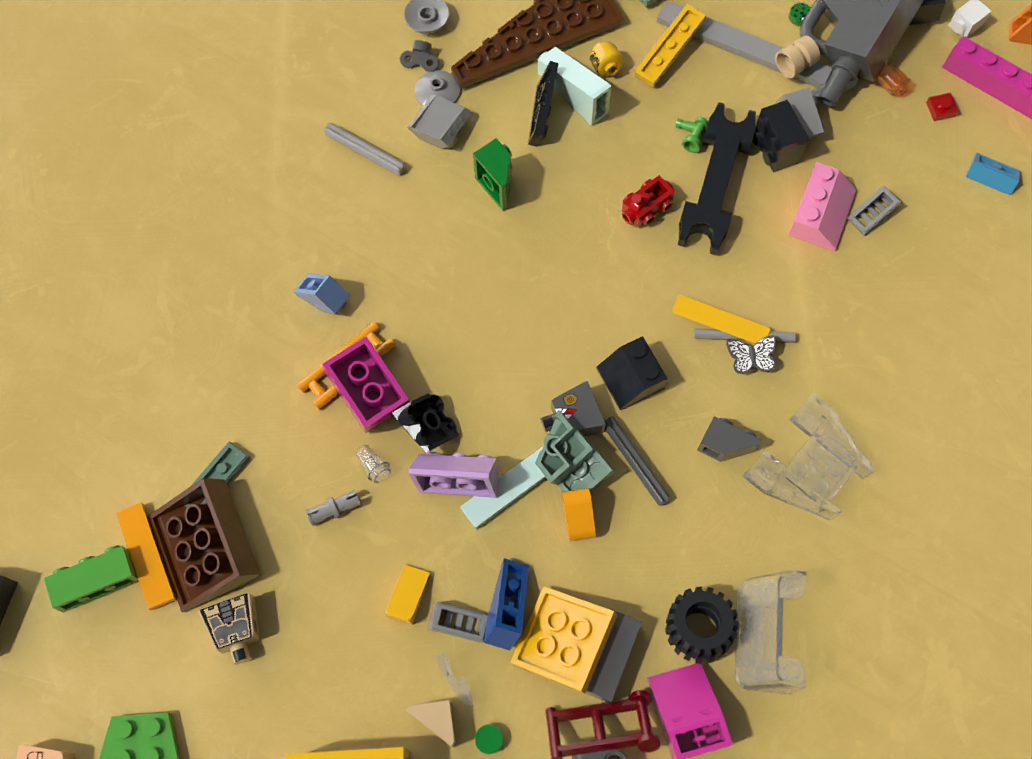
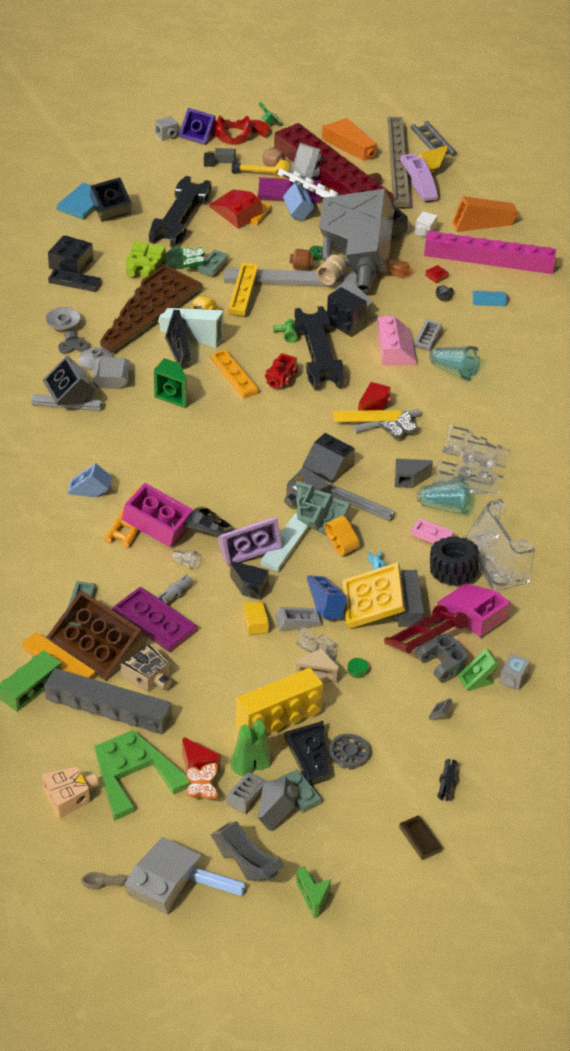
camera: 30 degrees left, 25 degrees down
none -> black slope [43,356,96,406]
none -> dark grey brick [44,668,172,734]
none -> magenta tile [112,586,198,653]
none -> light orange tile [210,349,259,399]
none -> black slope [230,561,269,600]
none -> dark orange head [290,249,314,271]
none -> red slope [358,382,392,411]
none -> medium azure arm [368,550,387,570]
none -> bright pink plate [411,518,454,544]
none -> clear light blue cone [417,477,470,514]
none -> clear light blue cone [429,346,480,381]
none -> black rock [436,285,454,301]

